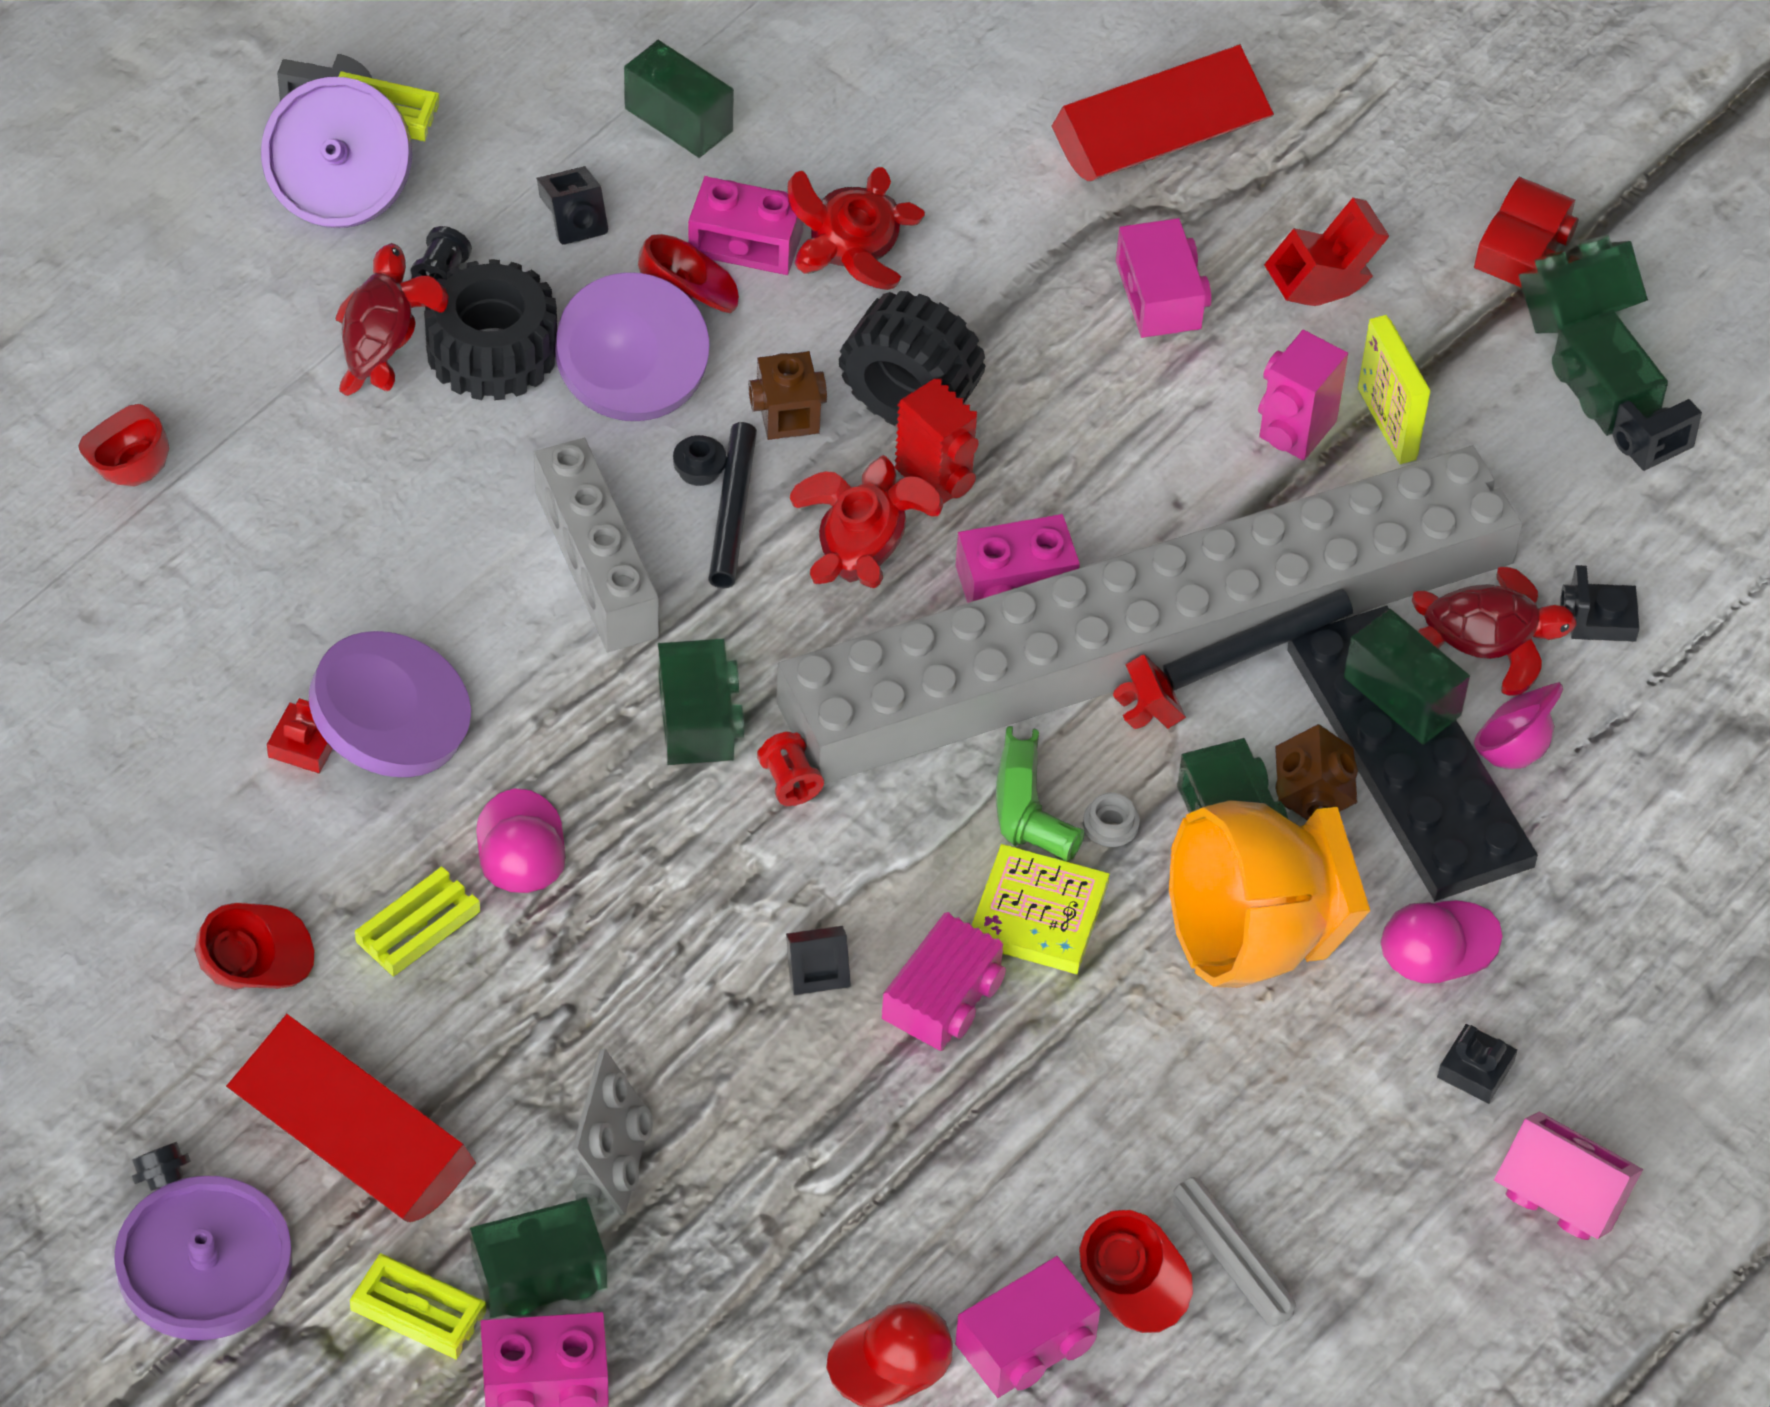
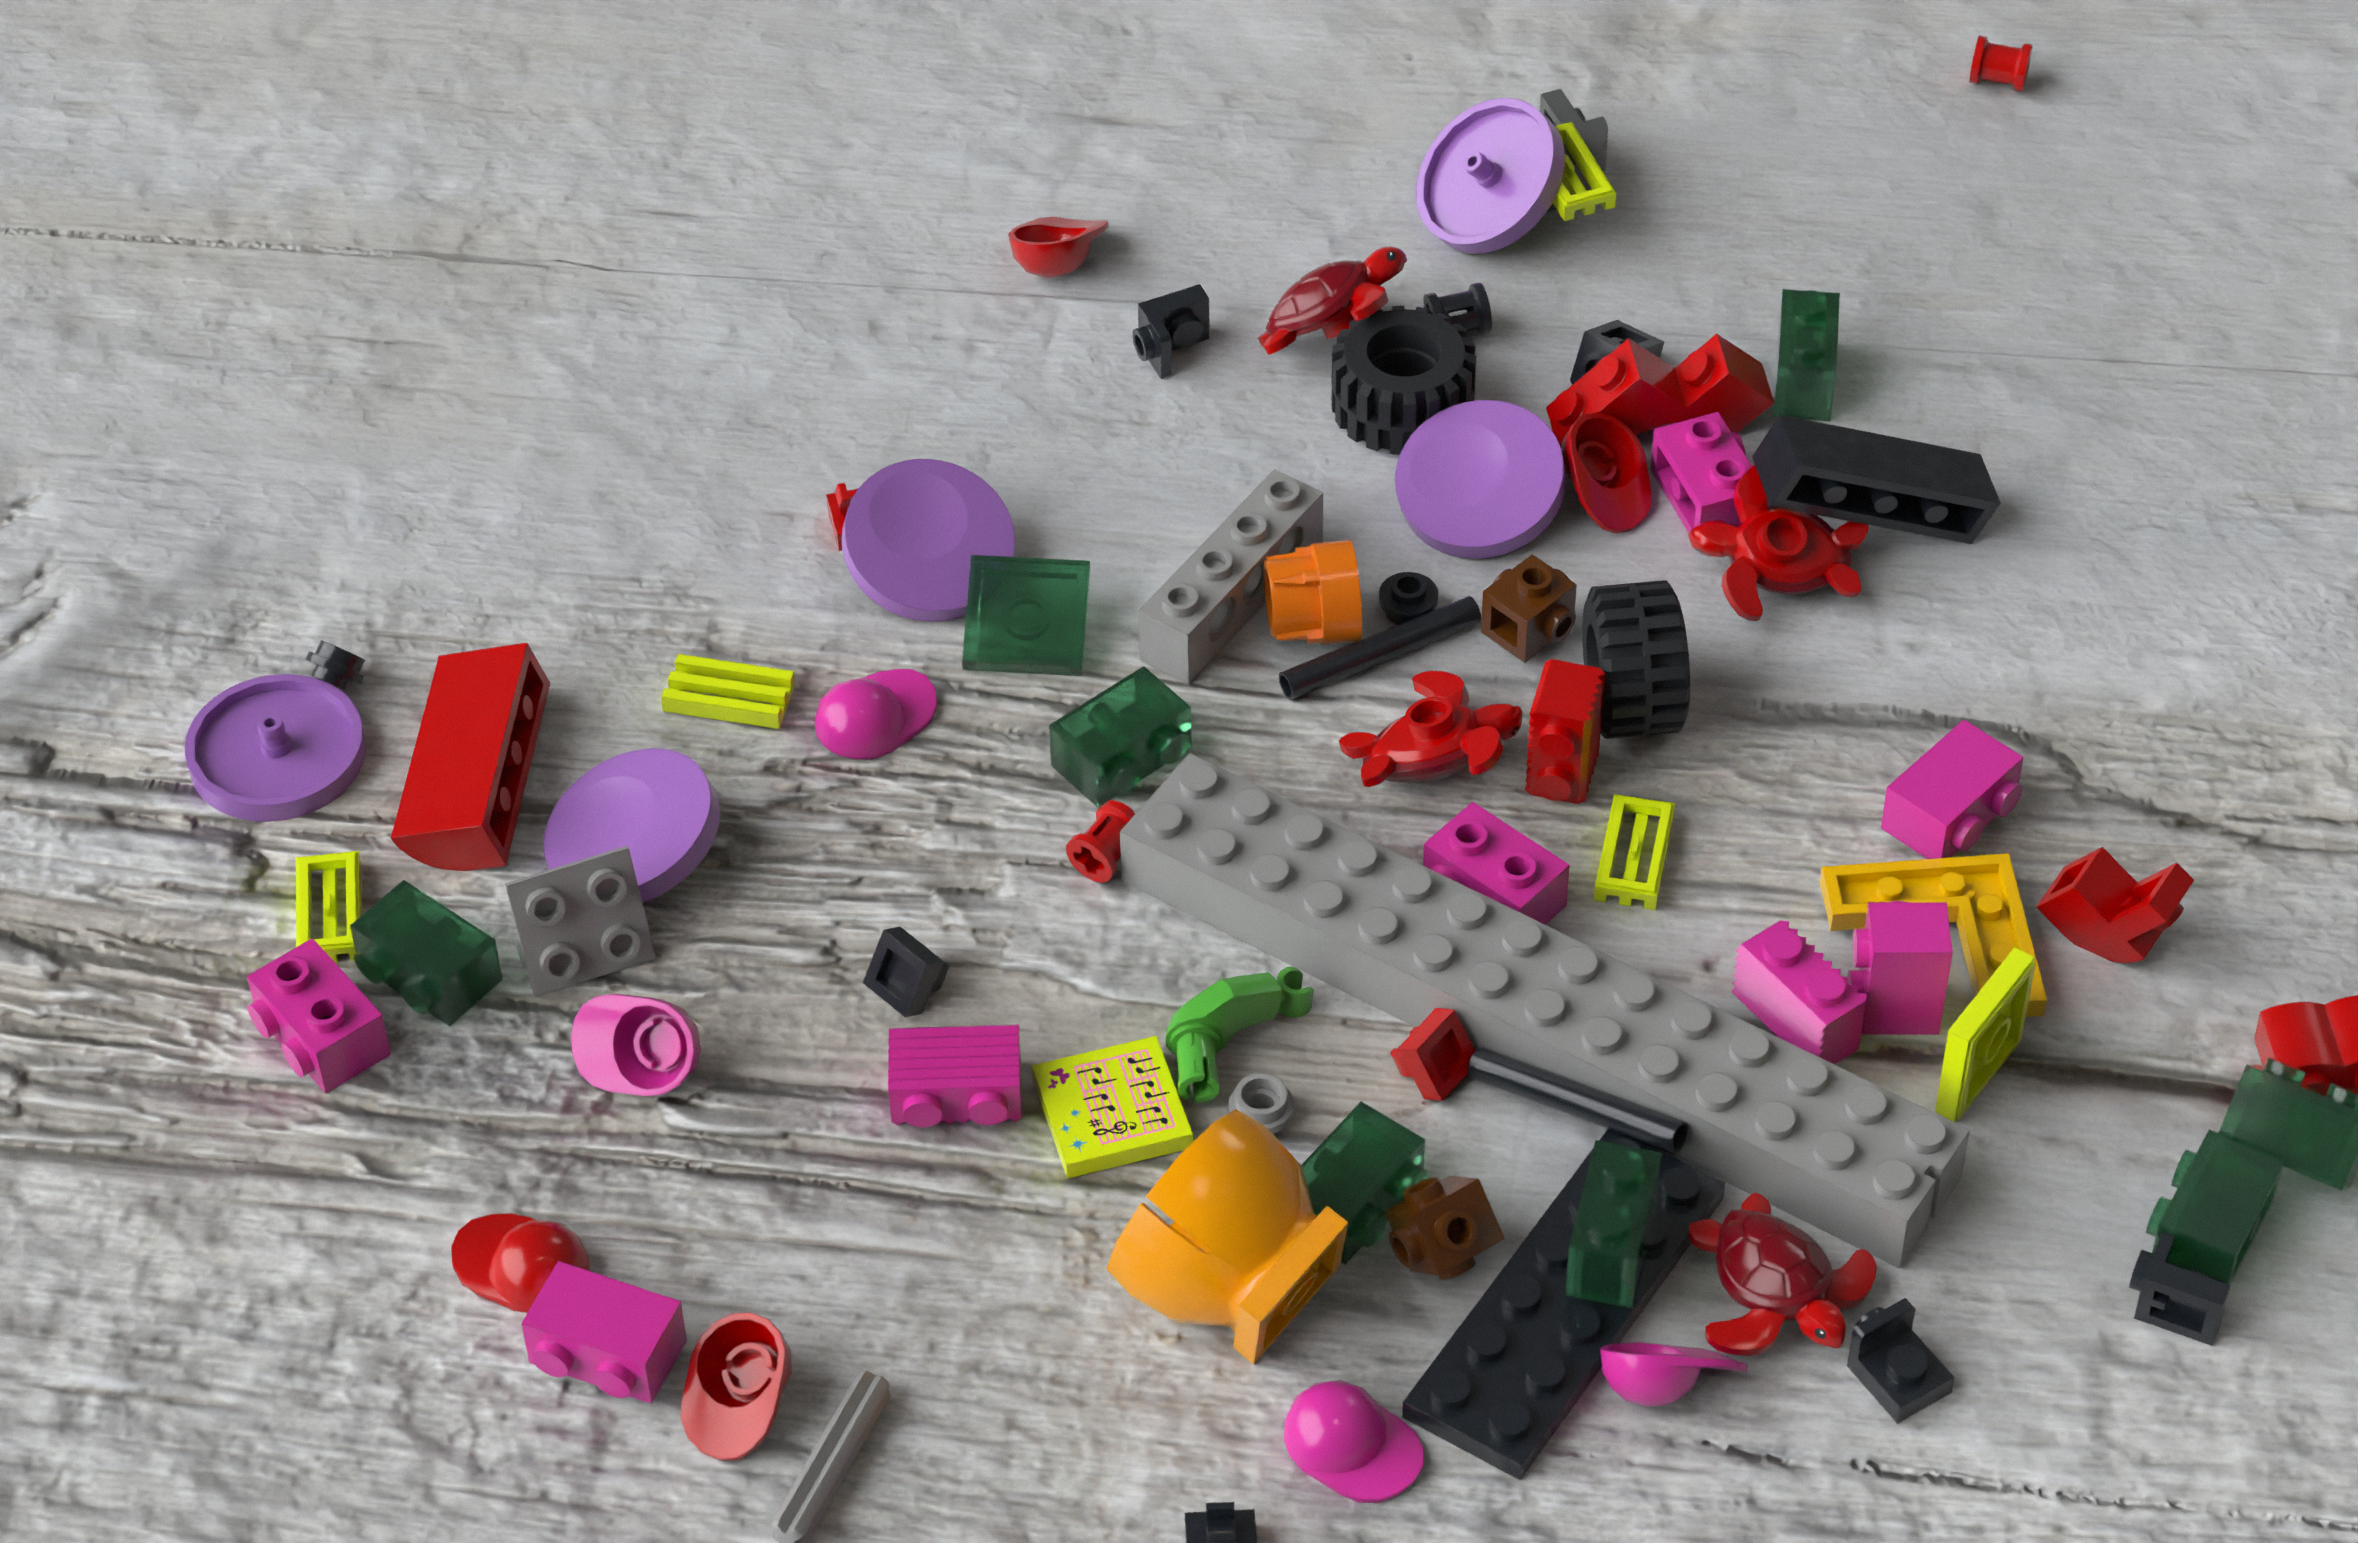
camera: 60 degrees right, 5 degrees down
red cap [194,903,315,990] -> none
red brick [1051,44,1274,181] -> none
none -> medium lavender piece [543,748,720,903]
none -> cap [571,994,701,1096]
none -> clear green tile [962,555,1091,676]
none -> black bracket [1132,284,1209,378]
none -> orange piece [1263,540,1362,645]
none -> red arch [1546,334,1775,448]
none -> neon yellow tile [1594,794,1676,910]
none -> dark pink brick [1731,920,1867,1064]
none -> black brick [1752,414,2001,544]
none -> yellow plate [1820,853,2047,1017]

